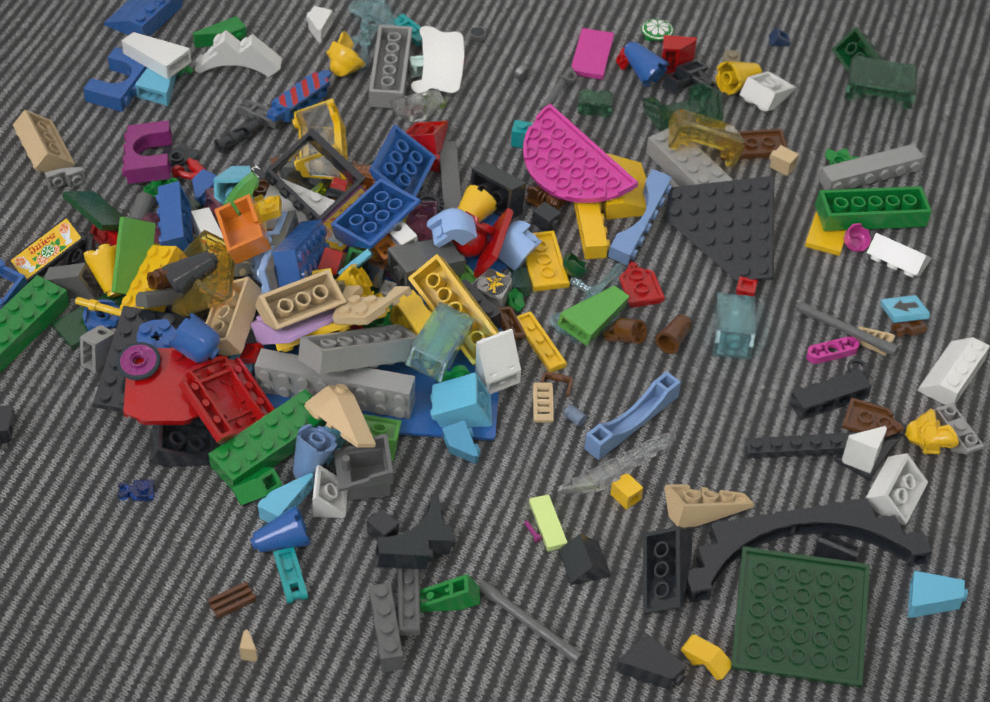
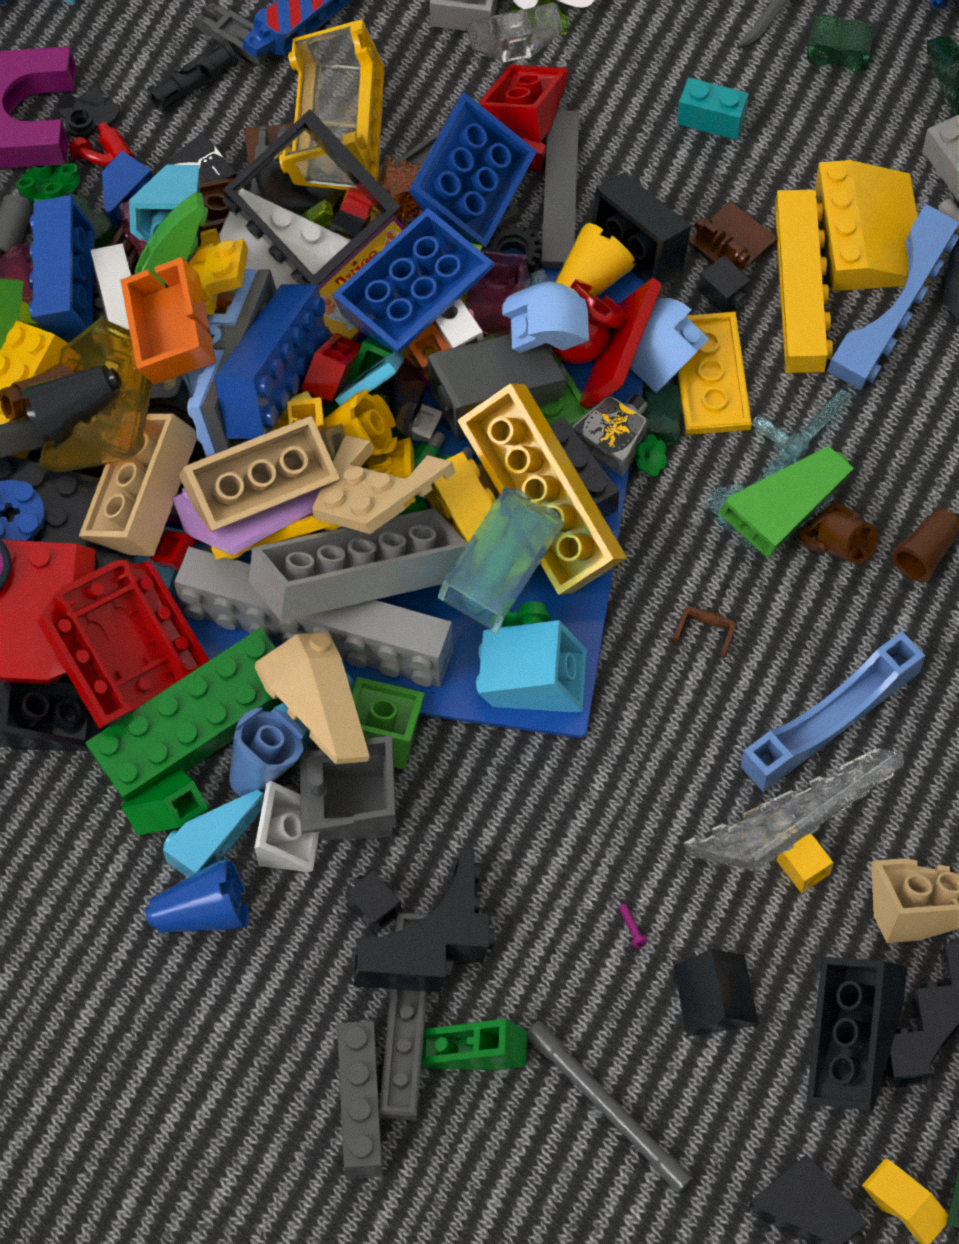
camera: 10 degrees right, 15 degrees up
blue cylinder [168,313,220,363] -> none
reddish brown tile [208,582,256,619] -> none
tan slope [240,630,257,661] -> none
teal plate [273,547,308,604] -> none
dark azure slope [442,420,481,464] -> none
white slope [475,329,521,394] -> none
reddish brown tile [496,306,527,341] -> none
yellow tile [517,311,567,373] -> none
dark pink plate [523,104,638,203] -> none
yellowish green tile [529,494,567,552] -> none
tan slope [533,383,554,423] -> none
dark green hair [562,253,591,279] -> none
sand blue piece [564,404,587,427] -> none
red tile [619,261,665,308] -> none

